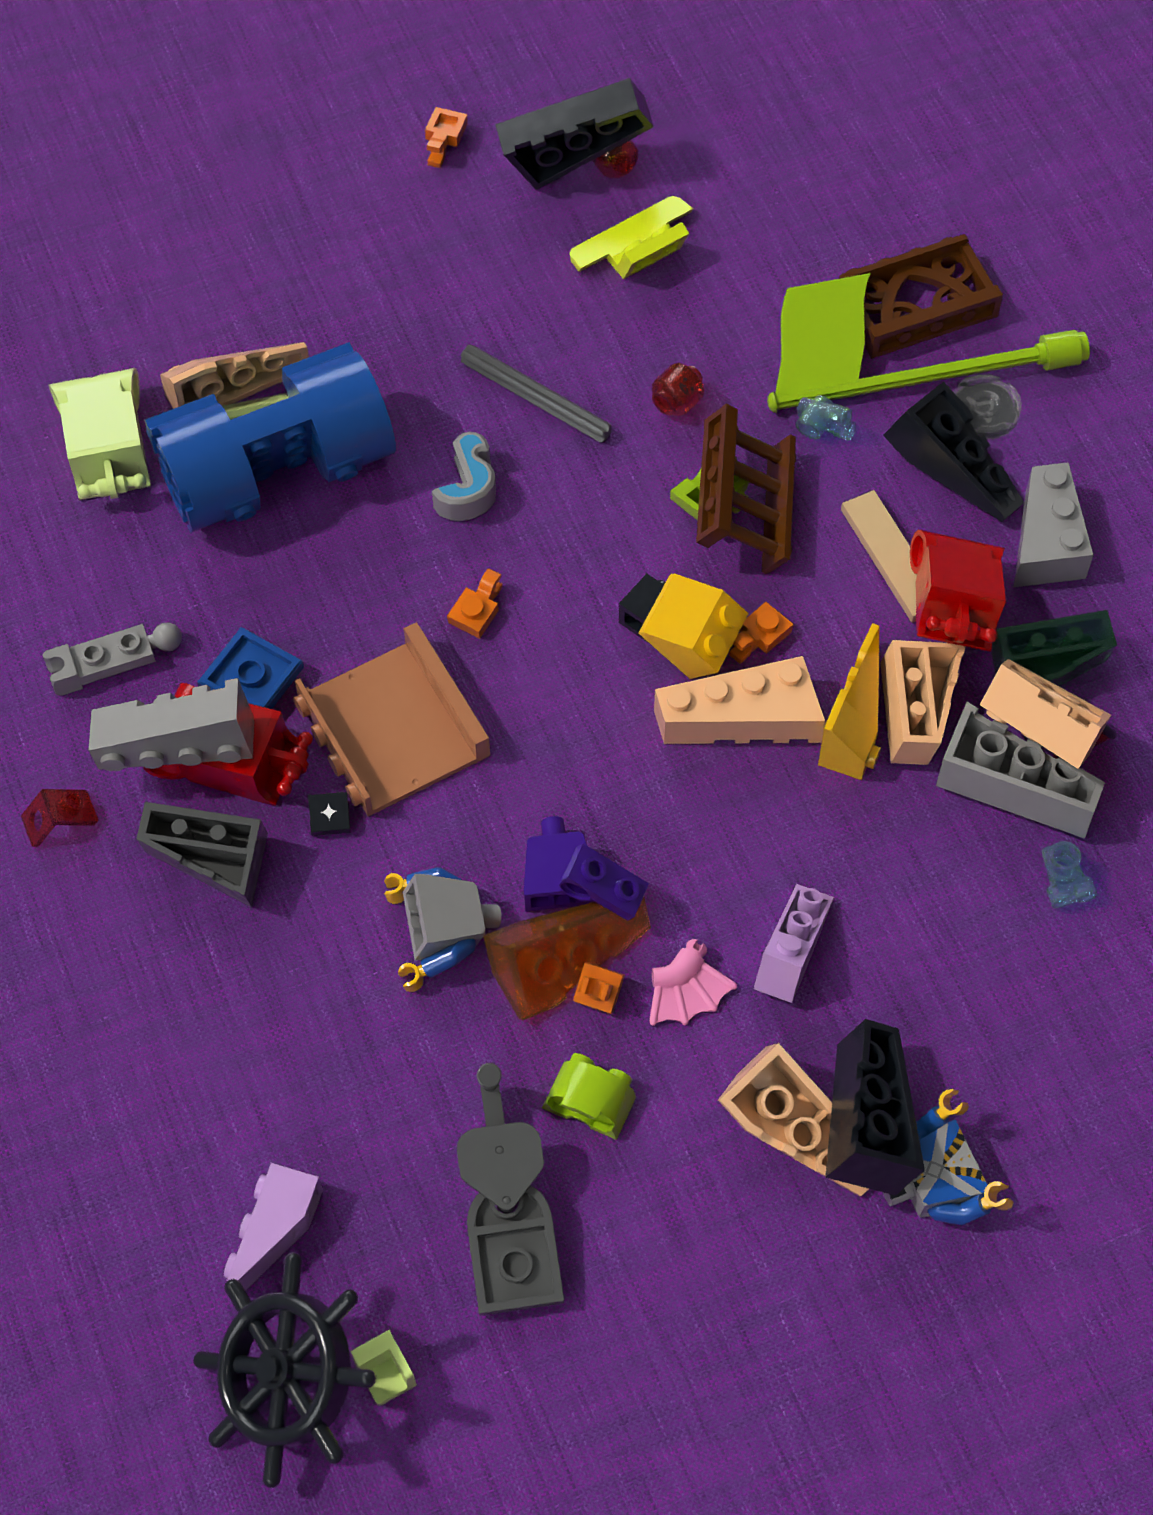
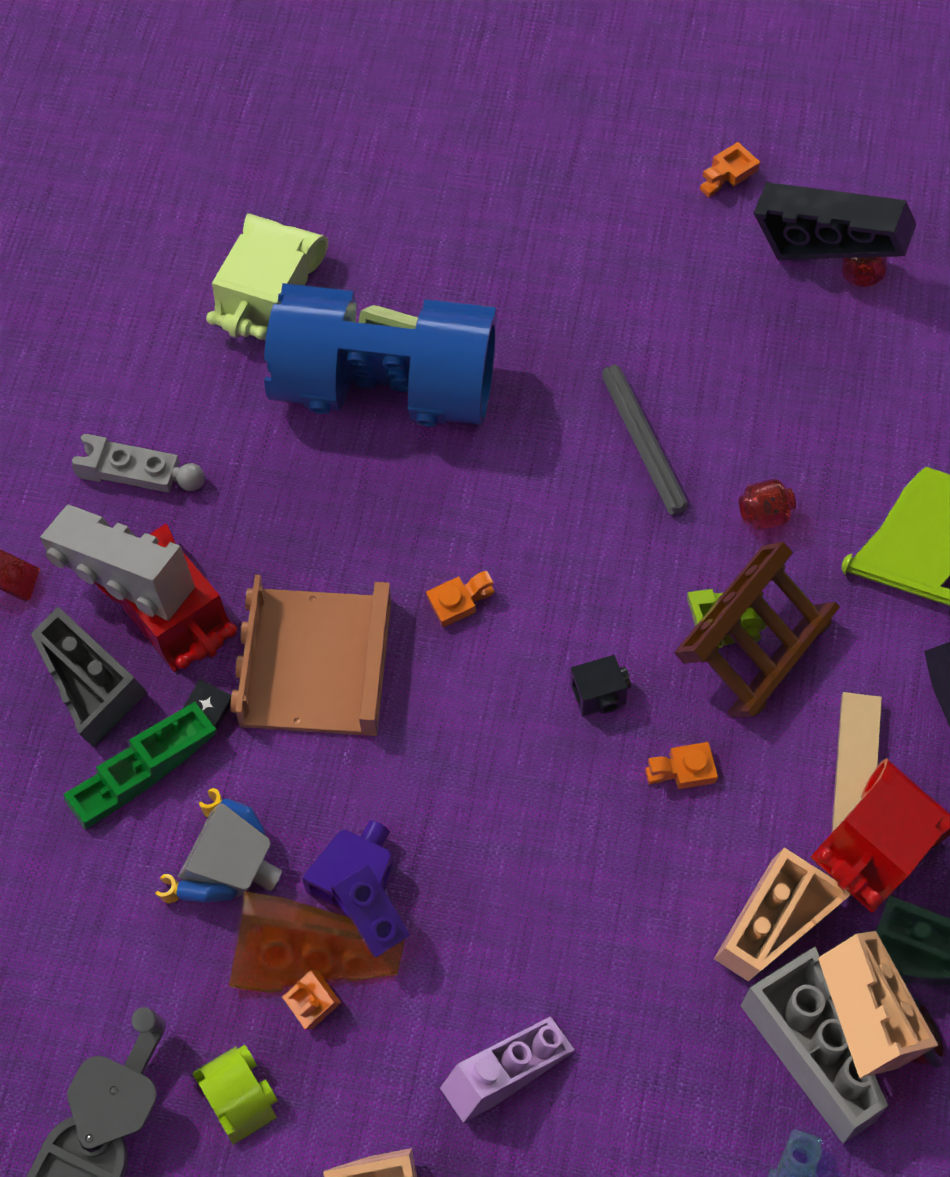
camera: 35 degrees right, 0 degrees up
light nougat wedge [160,342,309,409] -> none
blue plate [197,627,304,709] -> none
light grey animal [432,432,496,521] -> none
neon yellow plate [570,196,693,279] -> none
yellow slope [638,573,749,679] -> none
bright pink arm [649,939,737,1026] -> none
light nougat wedge [654,656,825,744] -> none
clear light blue plate [795,395,856,441] -> none
yellow wedge [818,623,881,780] -> none
none -> green slope [63,702,217,830]

